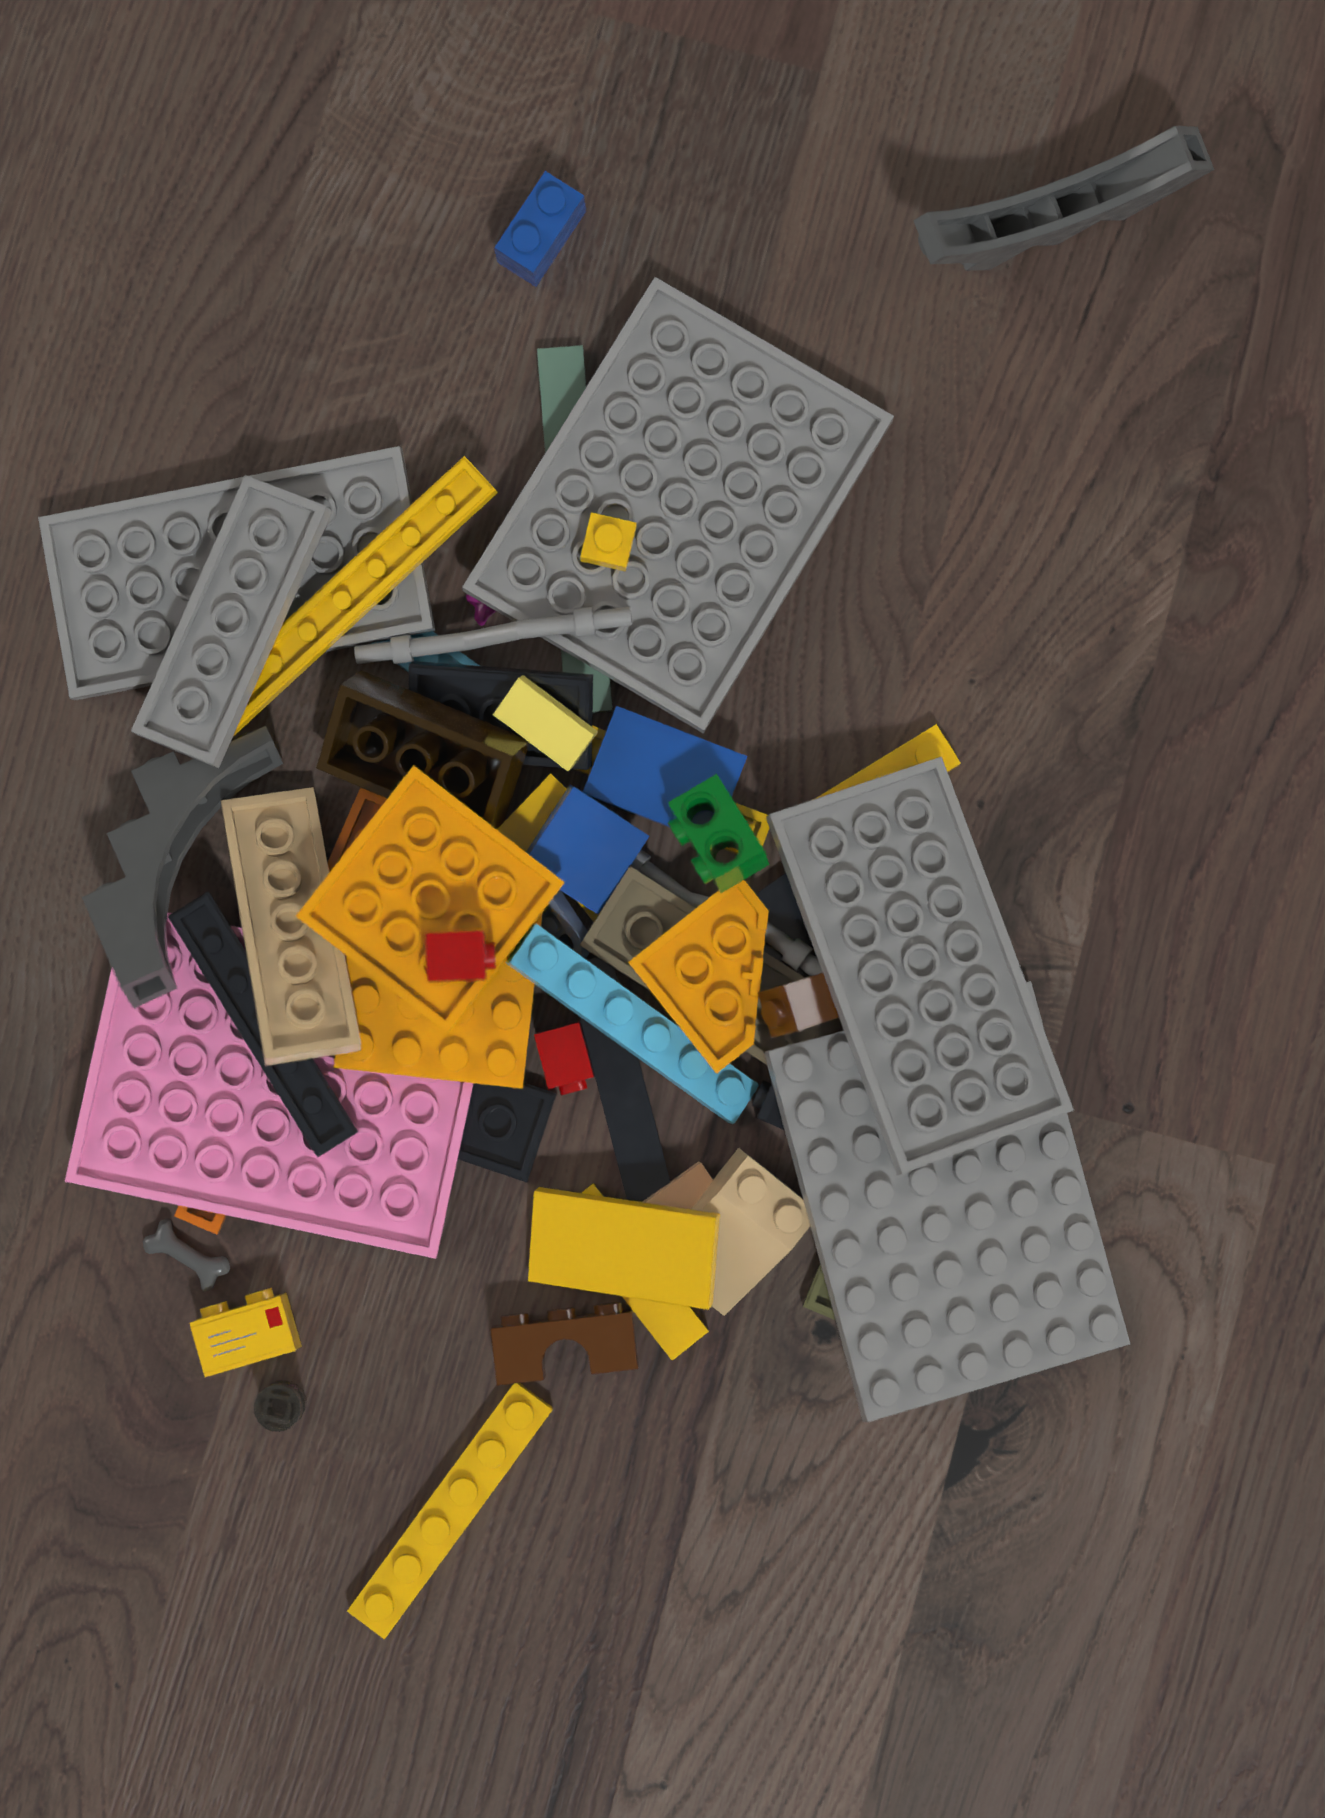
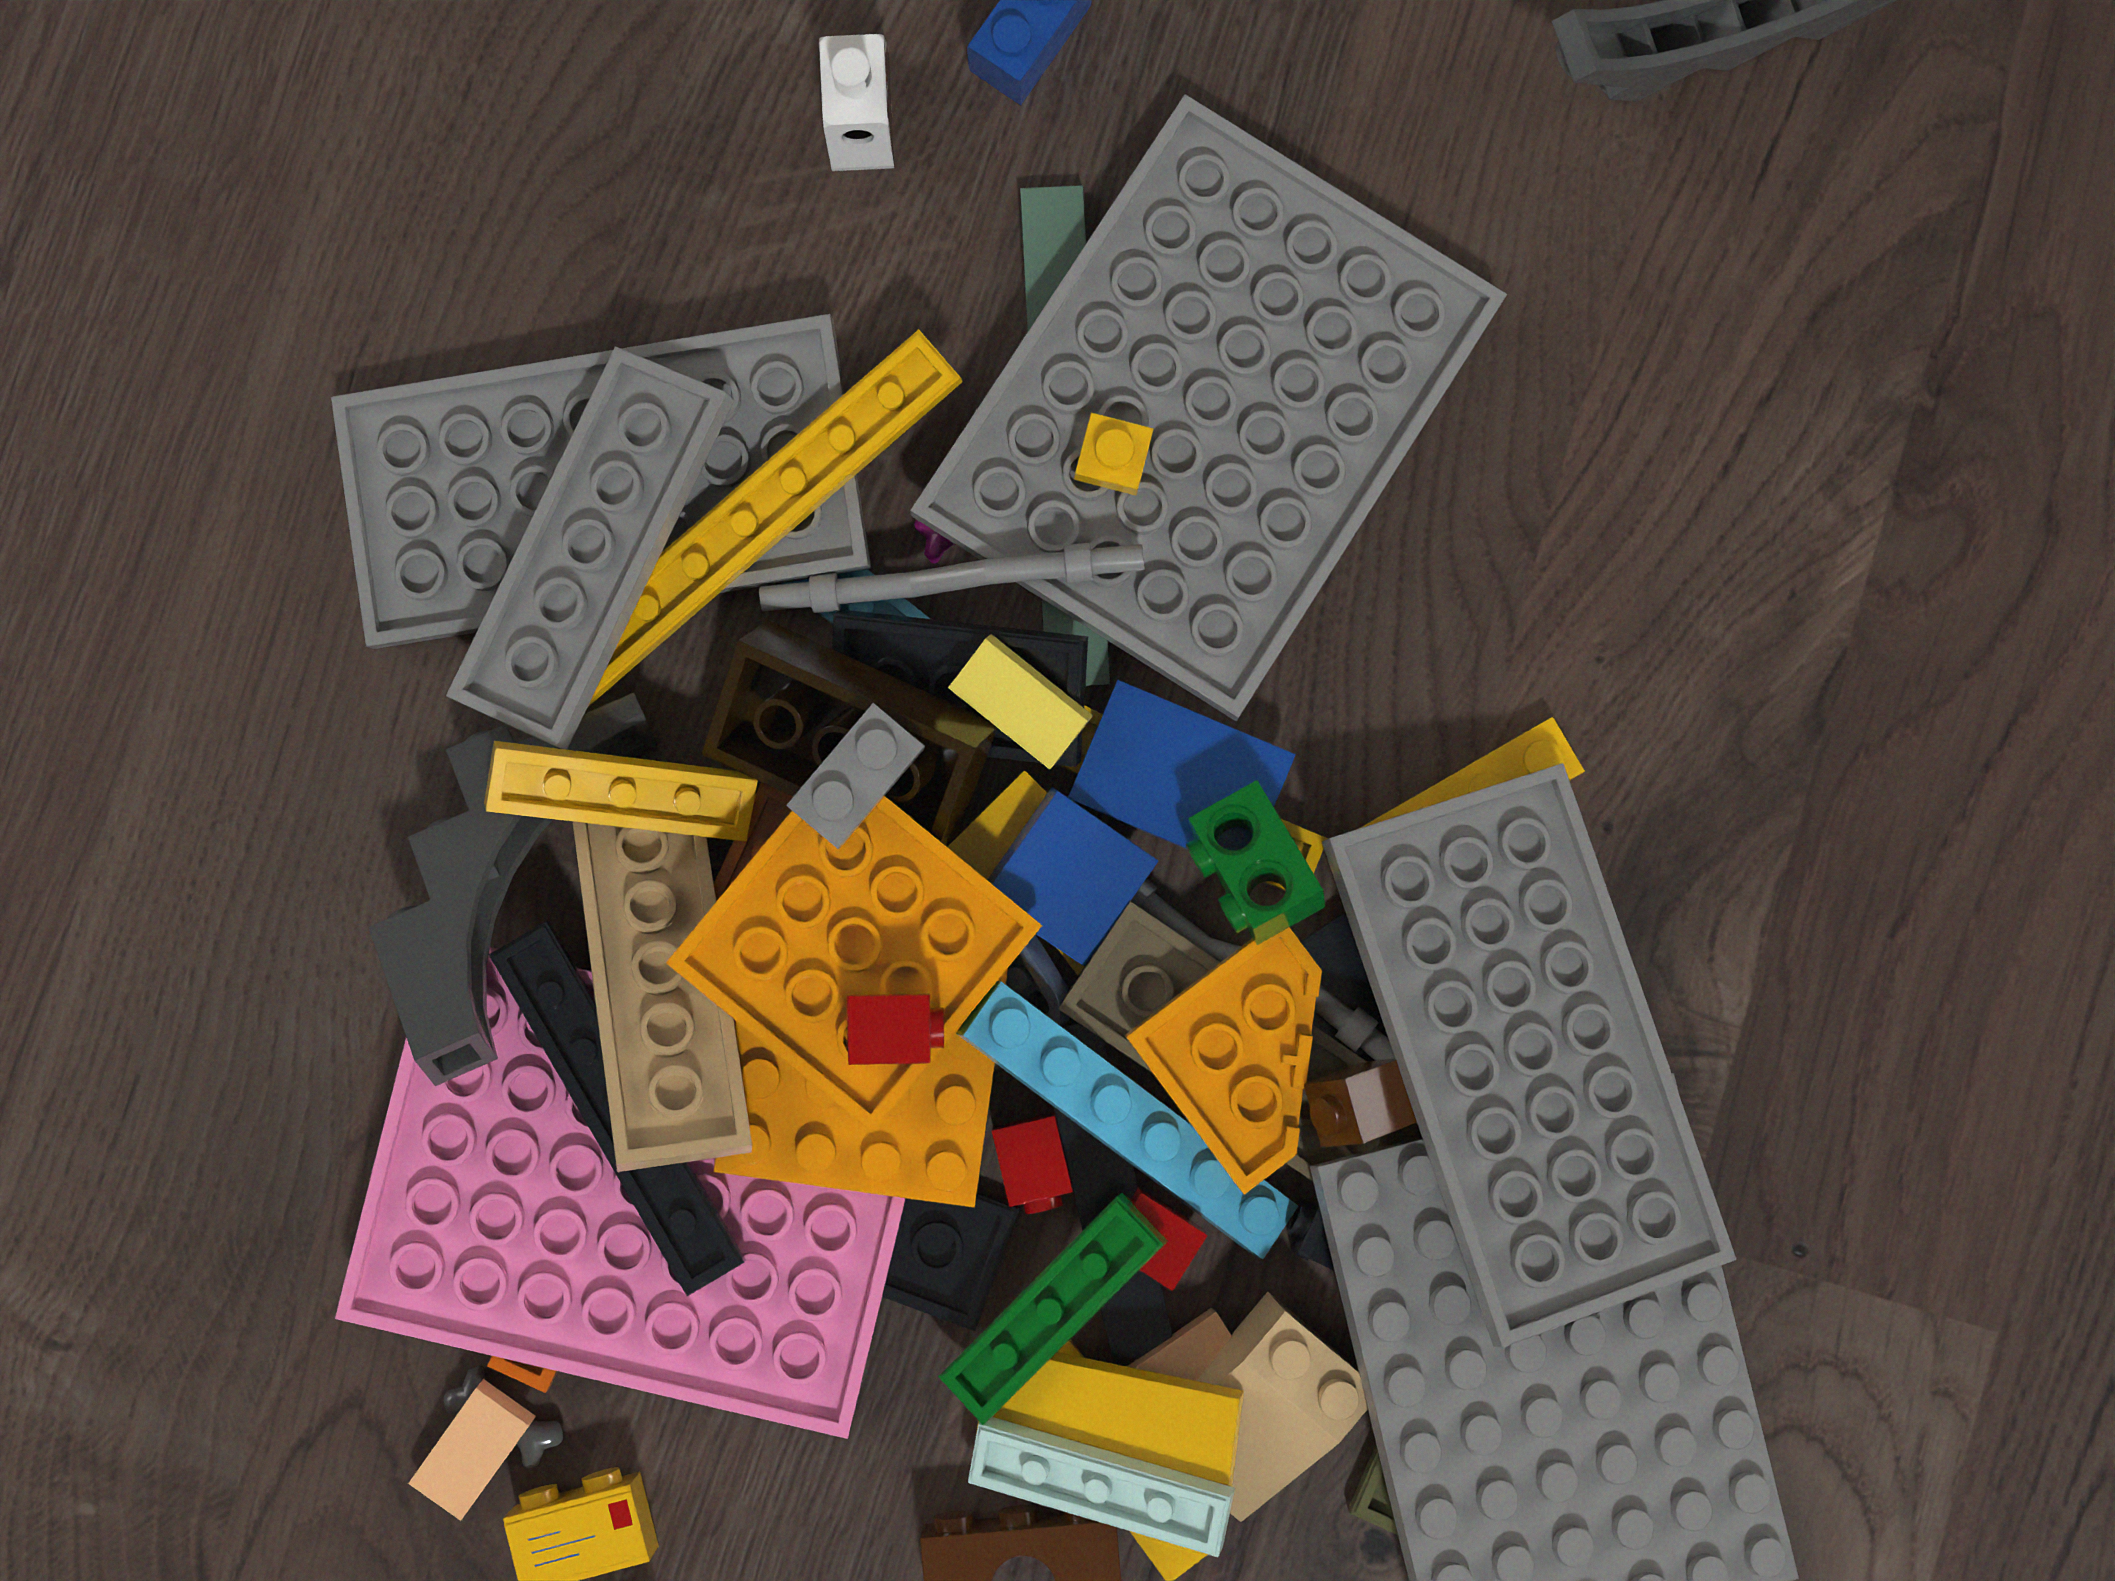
camera: 10 degrees left, 0 degrees up
none -> light nougat tile [408,1379,536,1521]
none -> yellow plate [484,741,758,842]
none -> light grey plate [786,703,925,849]
none -> white torso [819,34,894,171]
none -> green tile [938,1193,1168,1425]
none -> light aqua tile [968,1417,1235,1557]
none -> red brick [1127,1187,1208,1291]

